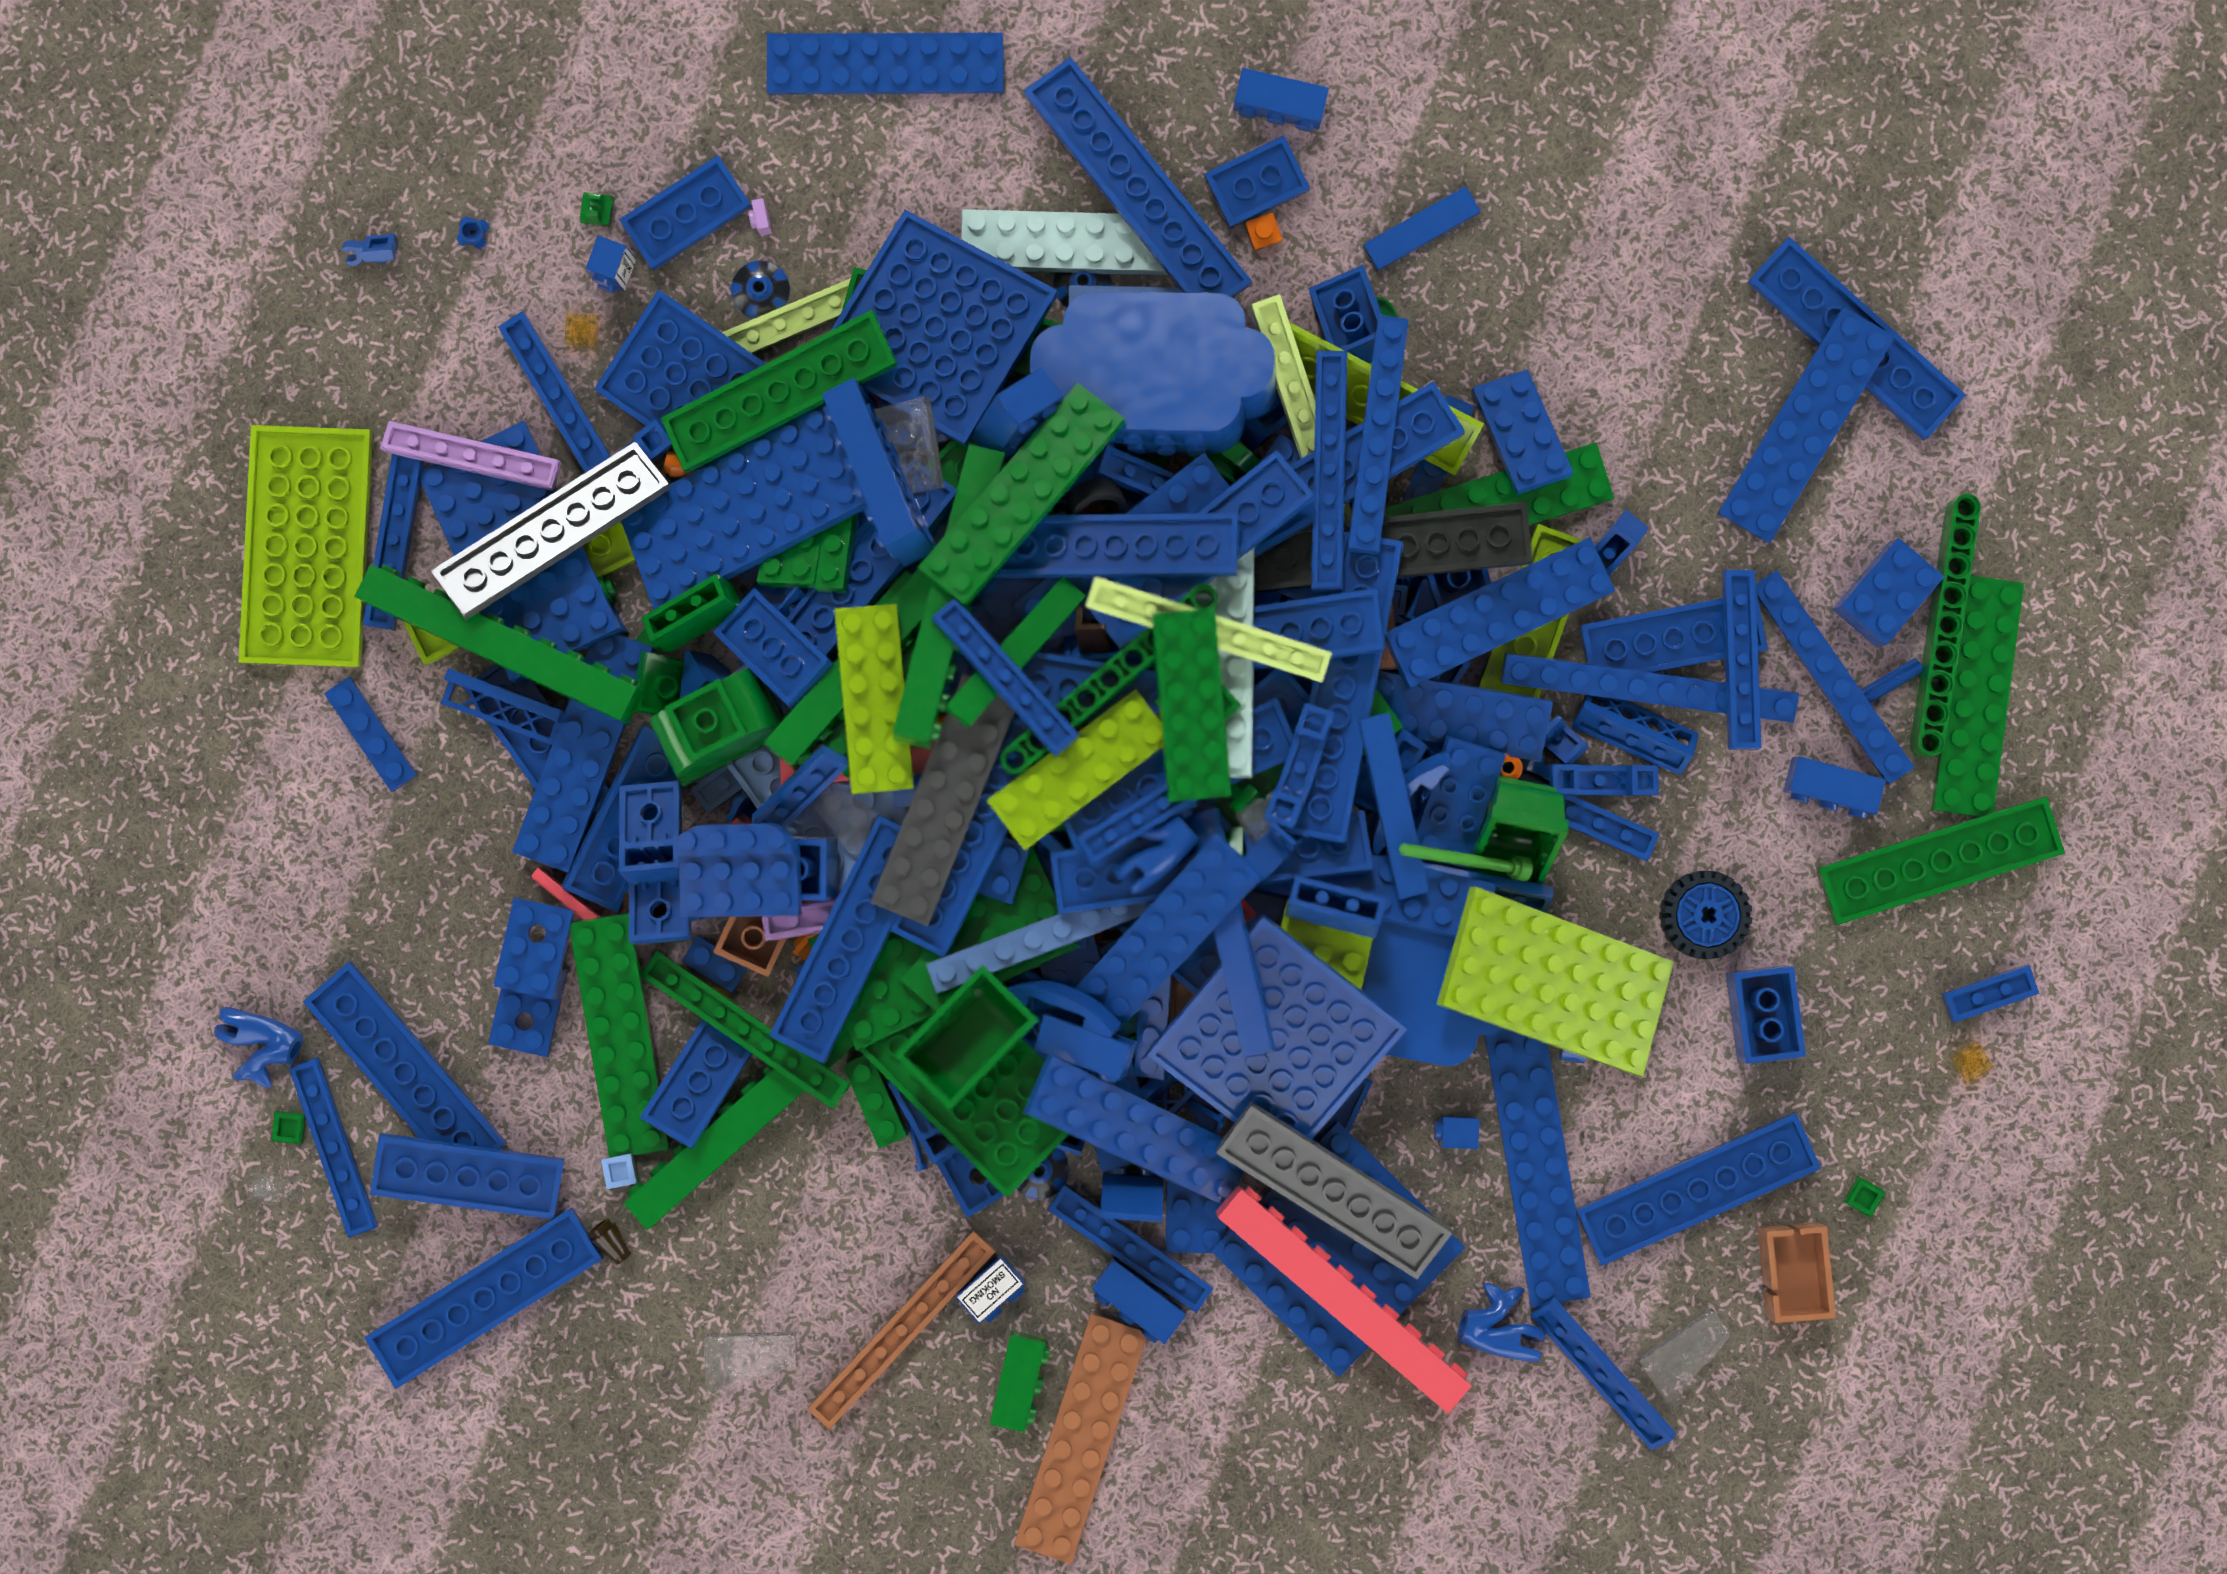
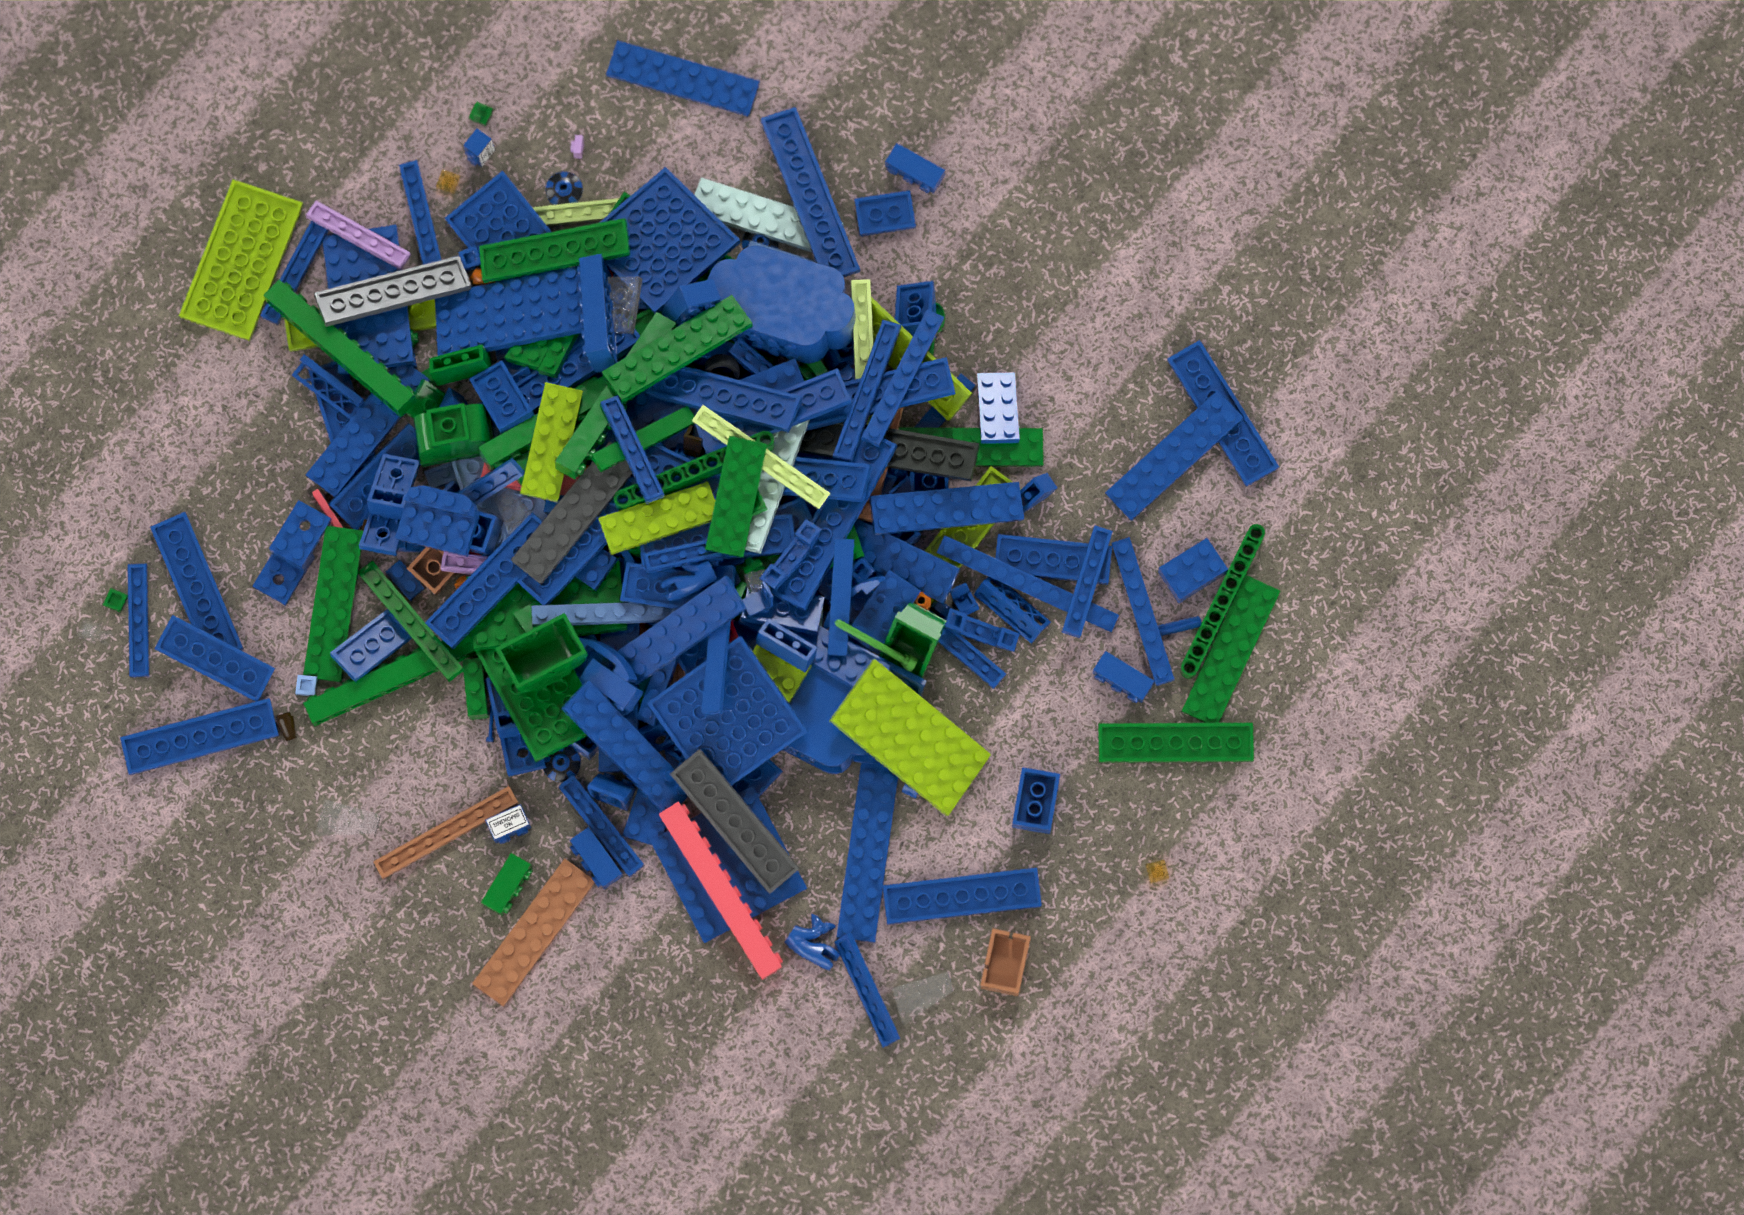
camera: 25 degrees right, 10 degrees down
blue piece [214,1007,303,1088] -> none
blue plate [324,677,418,792] -> none
blue plate [342,234,398,266] -> none
blue plate [457,217,490,249] -> none
blue plate [619,155,752,271] -> none
orange plate [1244,212,1283,252] -> none
blue tile [1363,186,1481,272] -> none
blue brick [1434,1115,1480,1149] -> none
wheel [1659,871,1753,959] -> none
green tile [1843,1176,1886,1218] -> none
blue plate [1941,965,2040,1022] -> none

